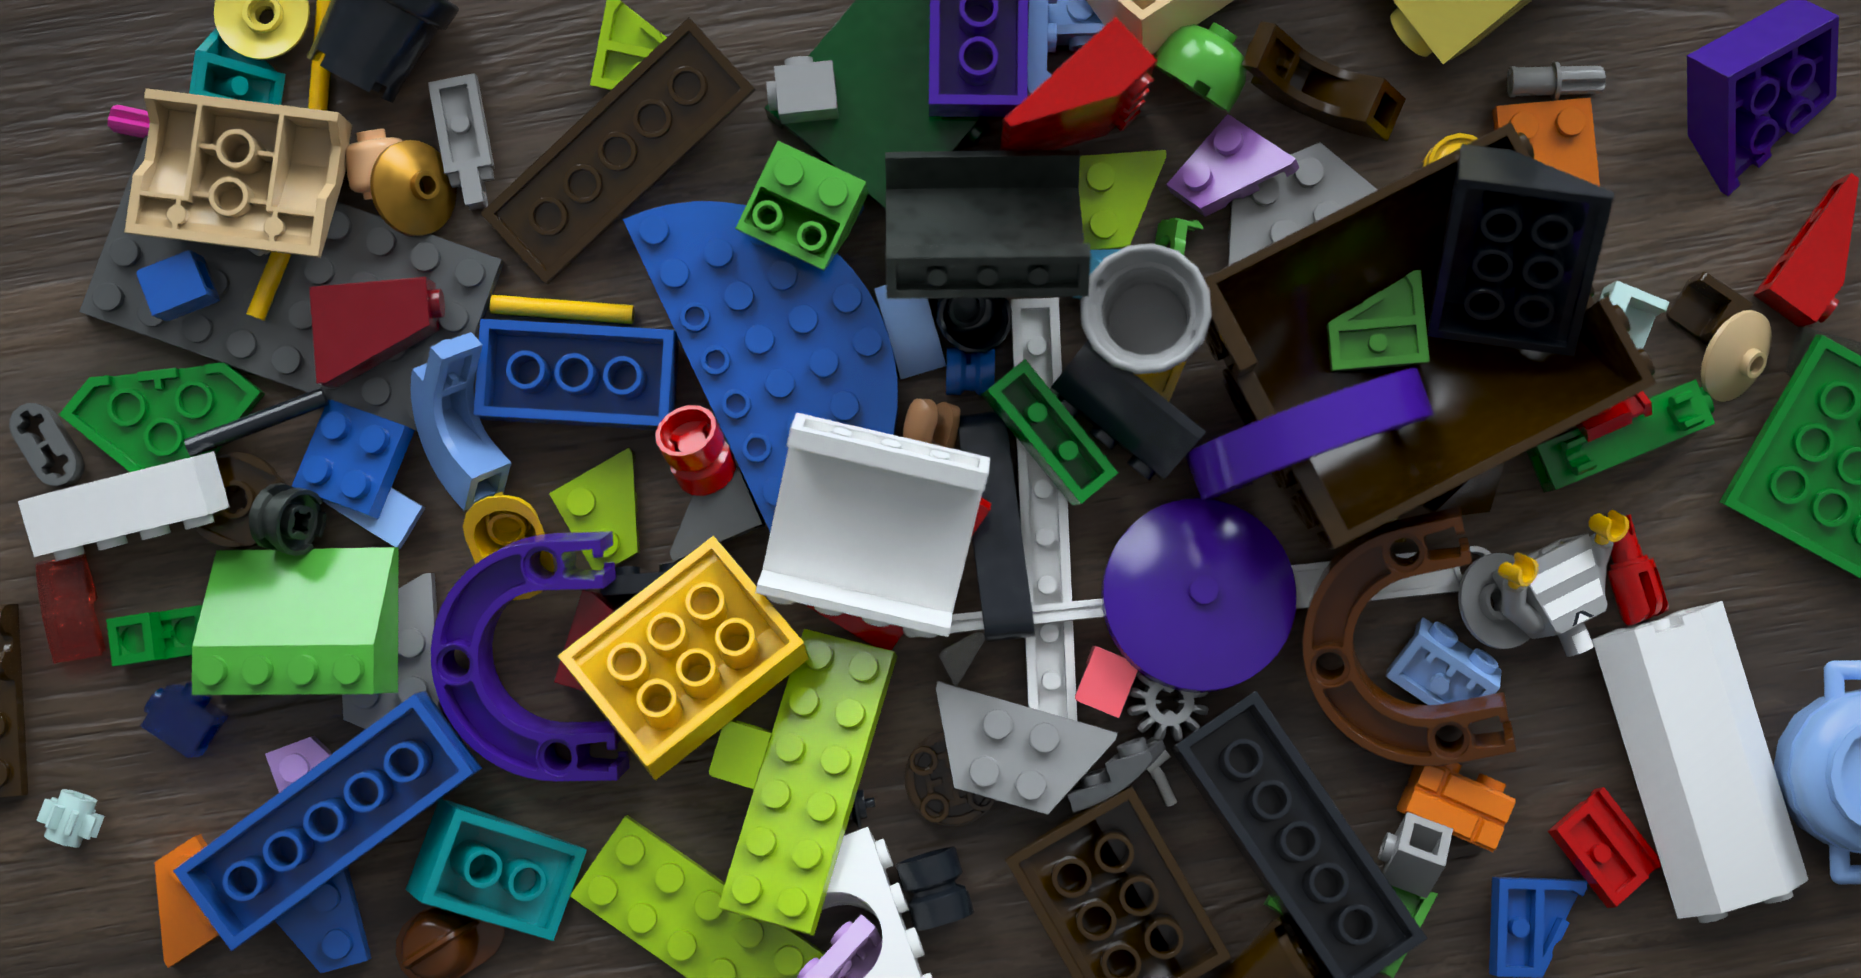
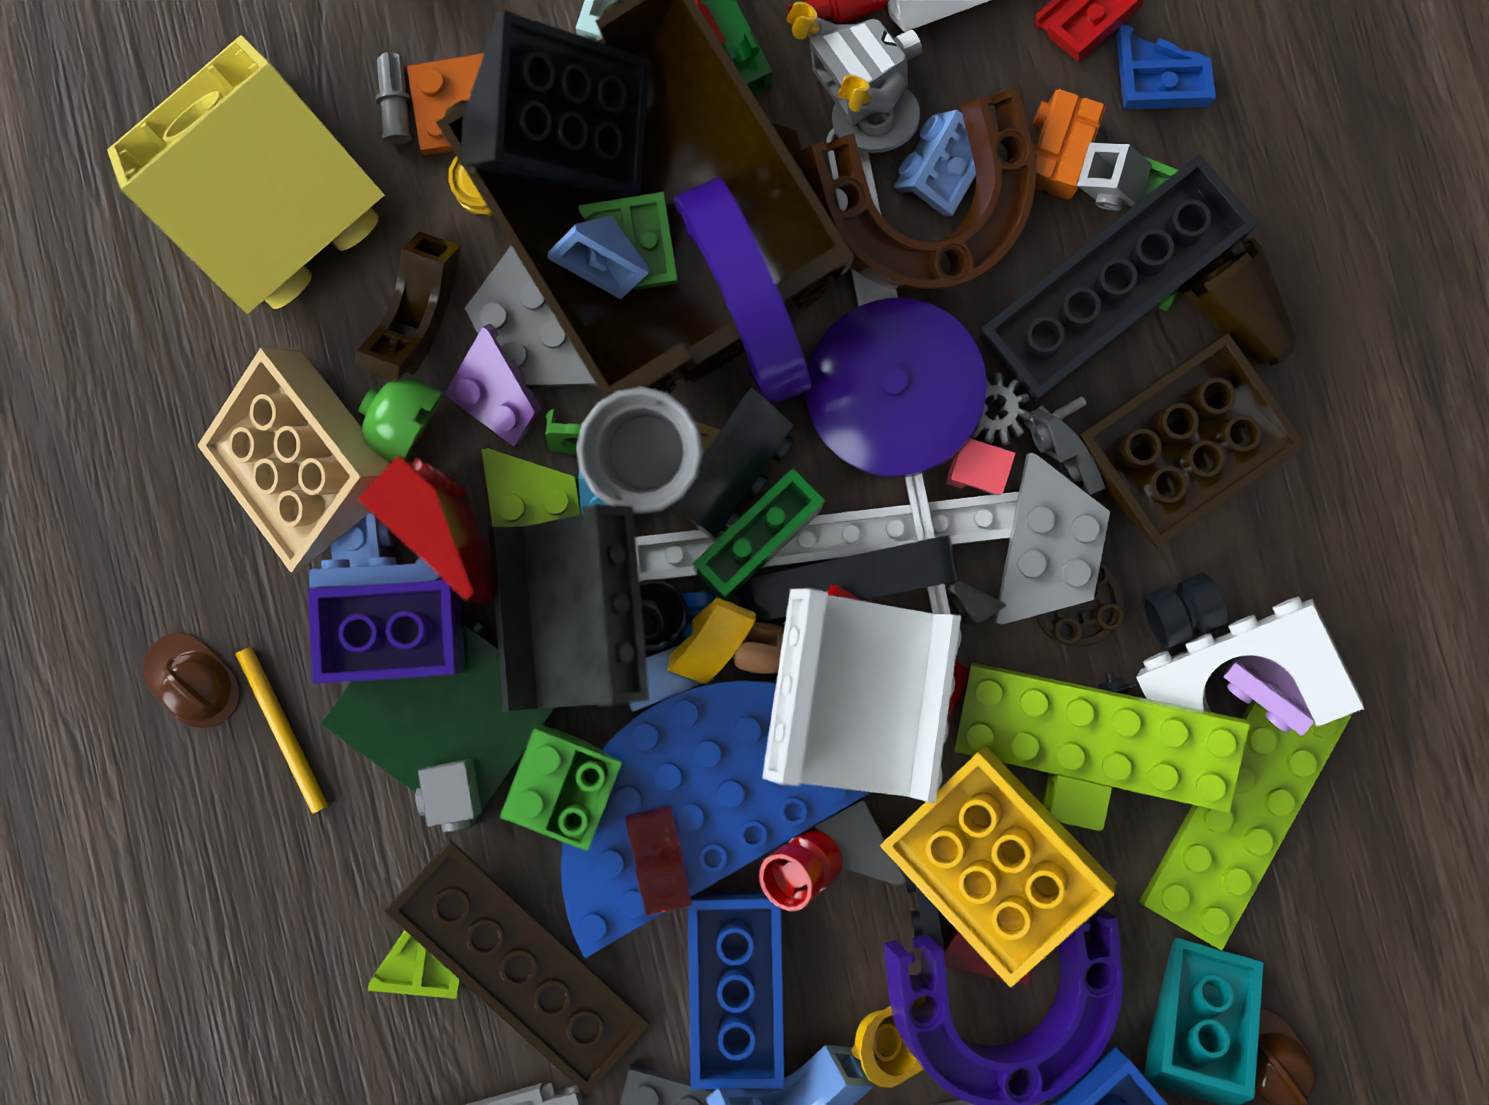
camera: 95 degrees left, 0 degrees up
yellow bar [490,295,635,324] -> none
lime wing [549,448,640,570] -> none
none -> light blue slope [548,215,649,299]
none -> clear red slope [625,806,692,916]
none -> yellow slope [667,597,756,685]

